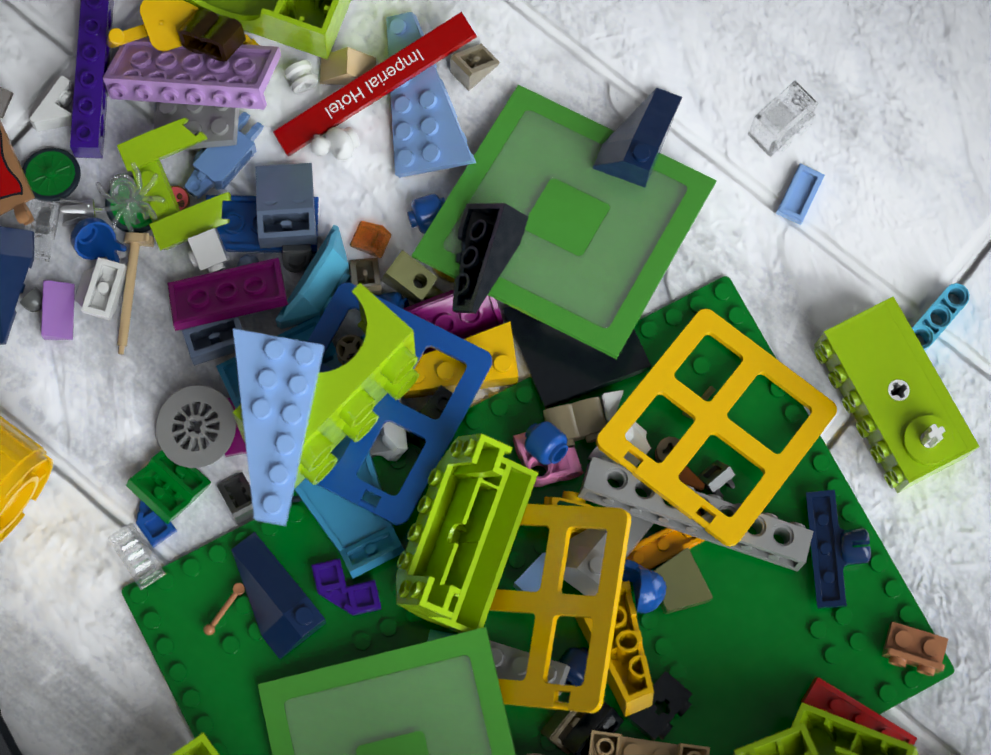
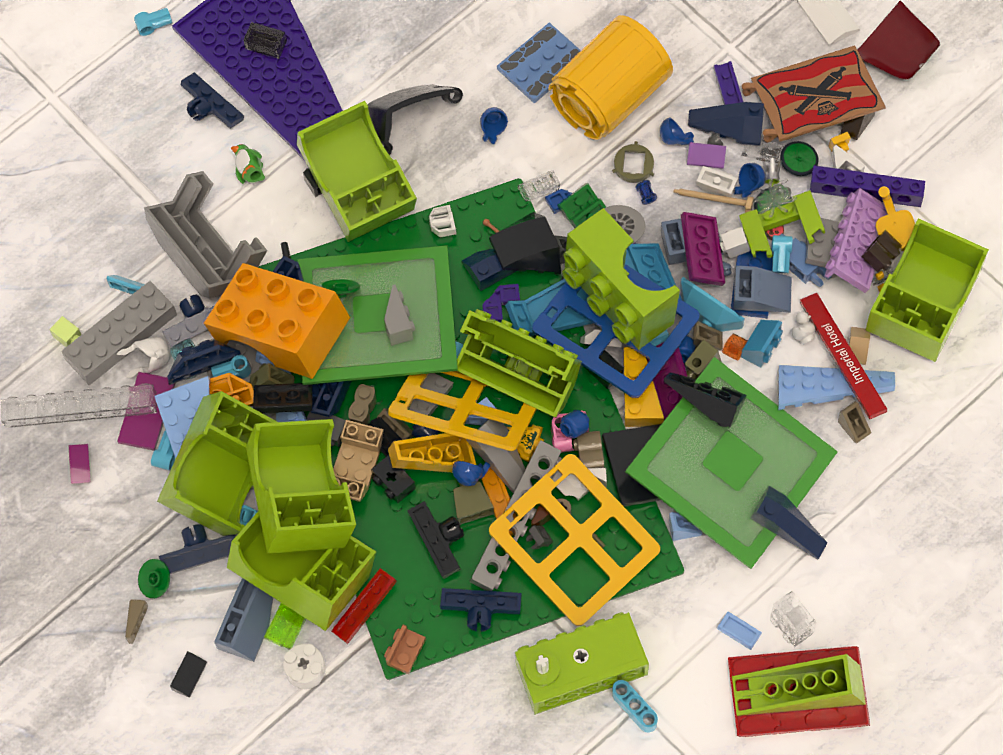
camera: 110 degrees right, 10 degrees down
light blue wing [233,329,324,526] -> none
dark grey tile [282,244,312,273] -> none
white wheel [284,60,319,93] -> none
blue head [407,193,445,234] -> none
none -> light grey slope [384,284,415,346]
none -> black plate [408,501,464,579]
none -> white piece [429,205,456,237]
none -> blue piece [480,107,508,144]
none -> black wedge [489,212,561,275]
none -> olive piece [612,141,655,183]
none -> clear blue bush [635,180,657,205]
none -> blue piece [660,117,694,145]
none -> light blue slope [669,512,703,541]
none -> piece [728,646,870,737]
none -> dark azure slope [741,320,783,368]
none -> medium azure piece [772,235,793,274]
none -> yellow tile [828,132,851,153]

